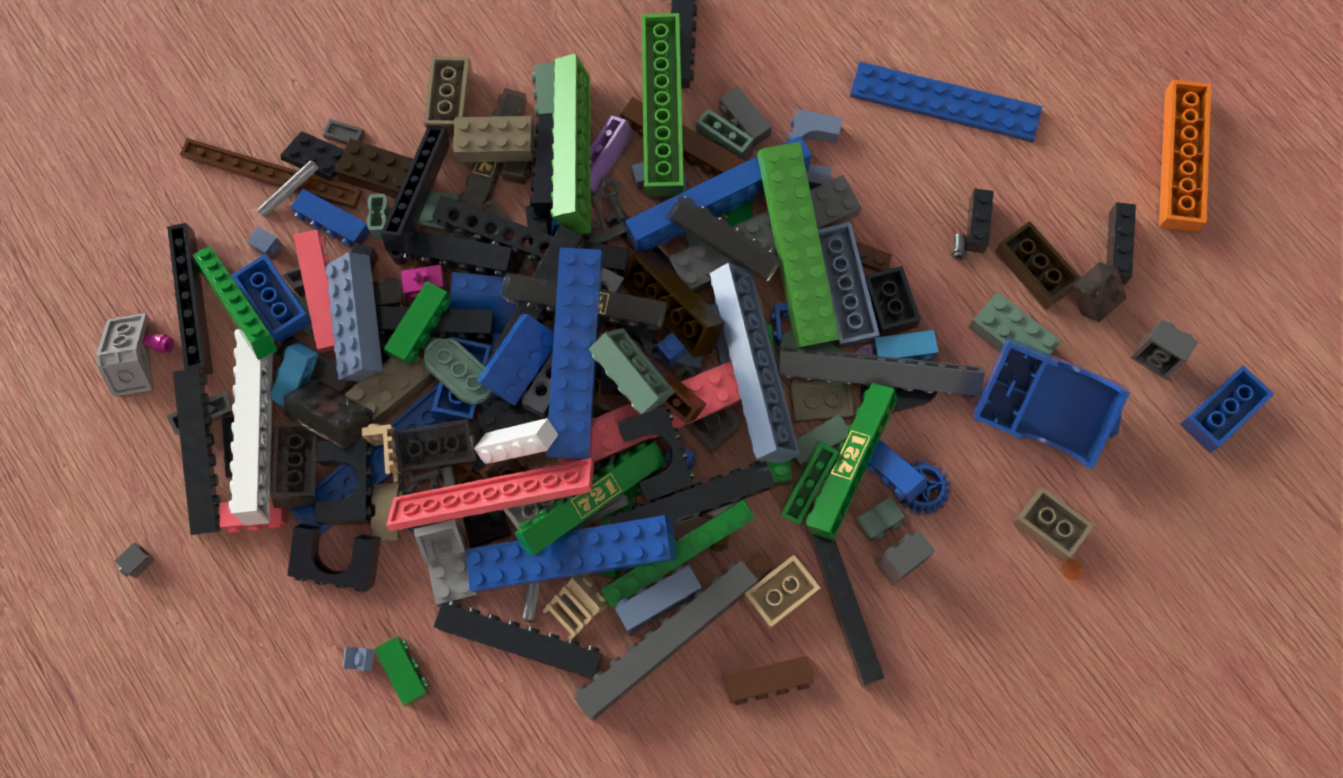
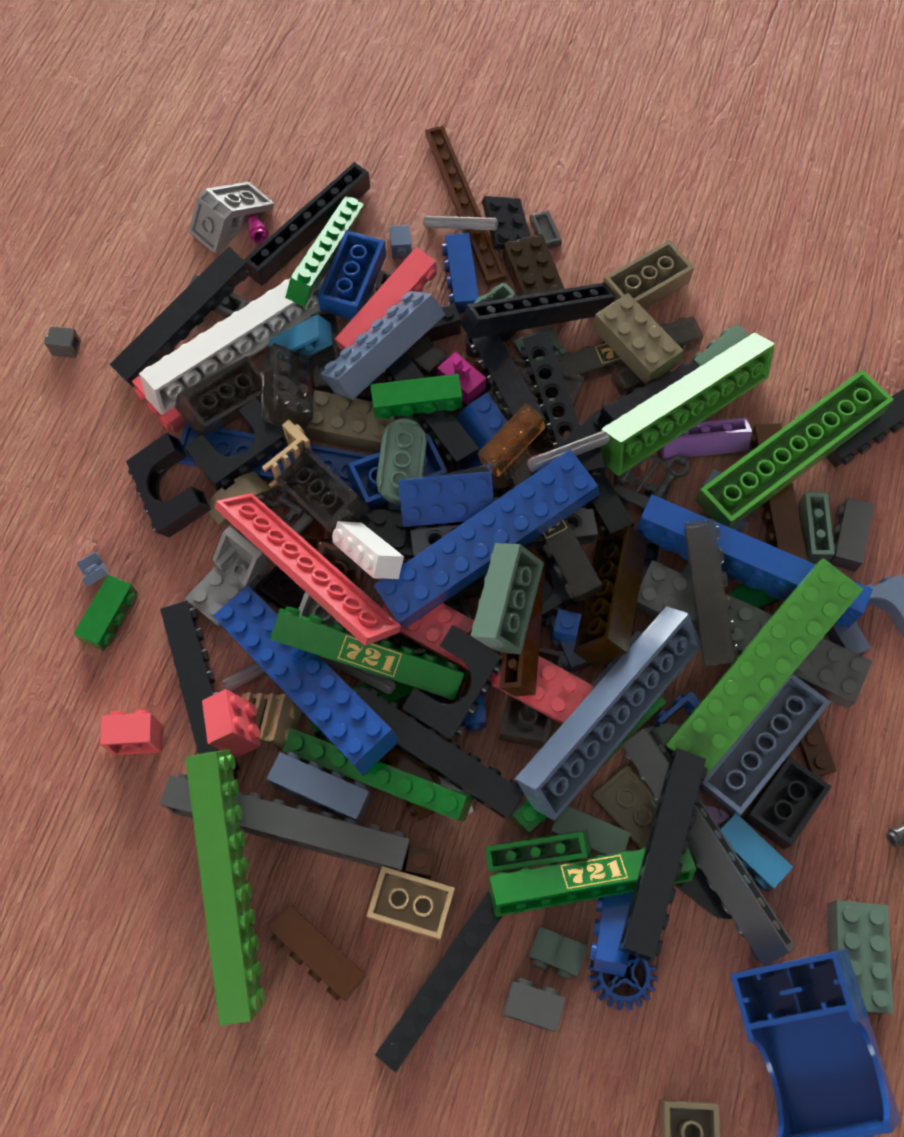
camera: 50 degrees right, 5 degrees down
none -> coral brick [100,710,162,755]
none -> bright green brick [185,749,266,1026]
none -> coral brick [202,689,261,757]
none -> clear orange brick [478,403,545,477]
none -> light grey axle [527,431,610,472]
none -> black brick [618,748,707,961]

